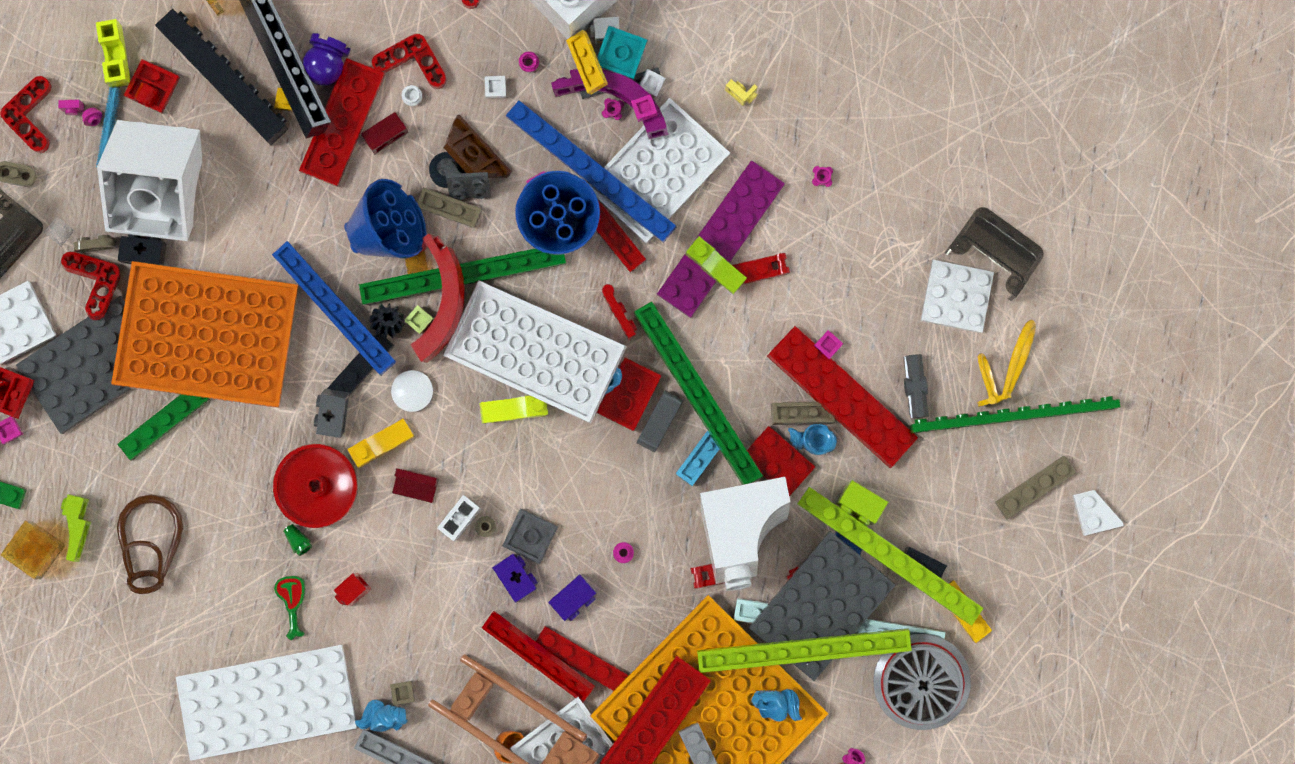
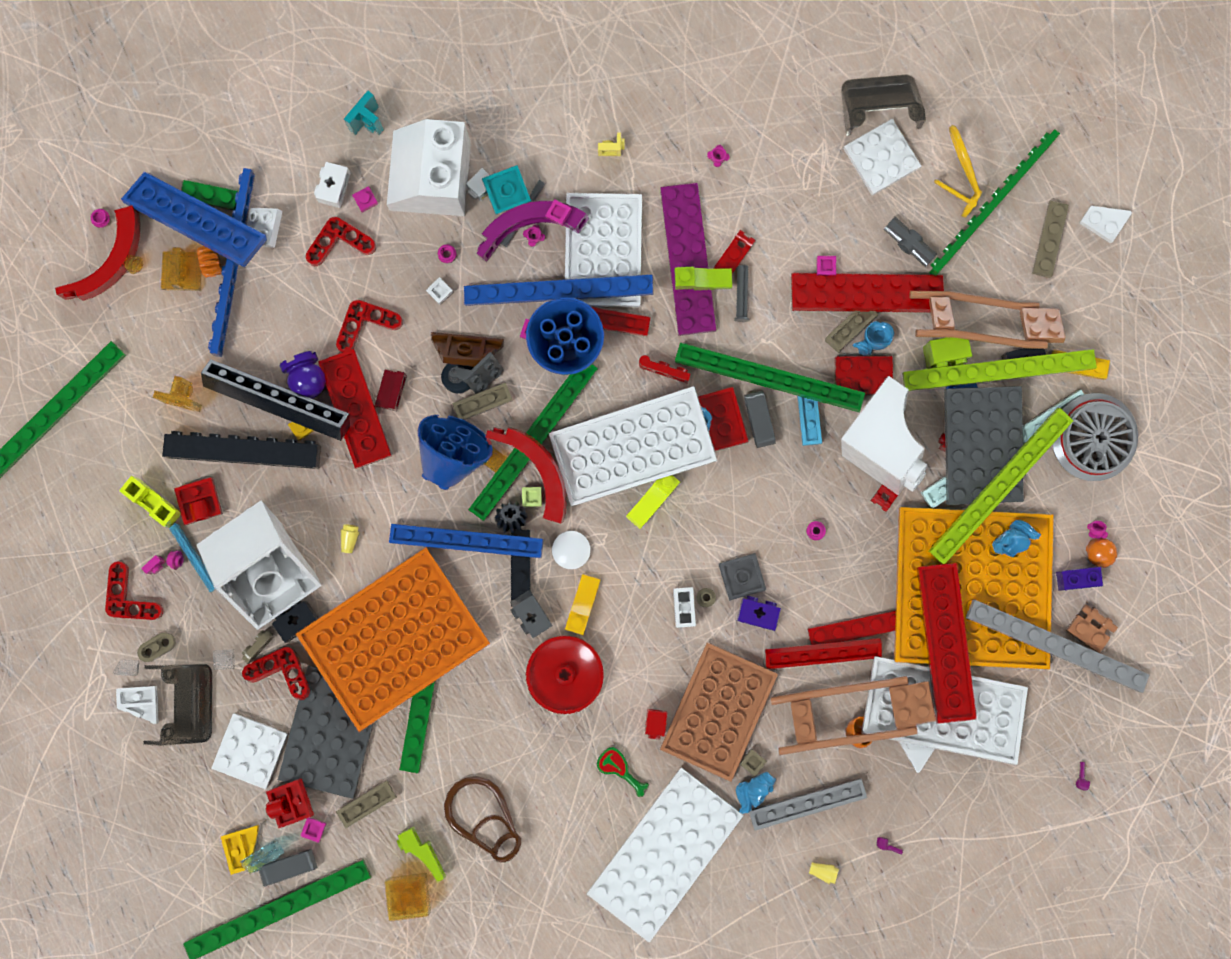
camera: 40 degrees left, 0 degrees up
green cone [283,524,312,556] -> none
dark red panel [392,468,439,503] -> none
white plate [402,85,422,106] -> none
dark purple brick [548,574,596,621] -> none
yellow plate [566,30,608,95] -> none
white tile [639,69,666,97] -> none
none -> dark tan plate [336,780,397,829]
none -> light yellow cone [341,524,360,553]
none -> nougat plate [660,643,778,782]
none -> dark grey axle [734,265,749,322]
none -> nougat plate [909,291,1066,349]

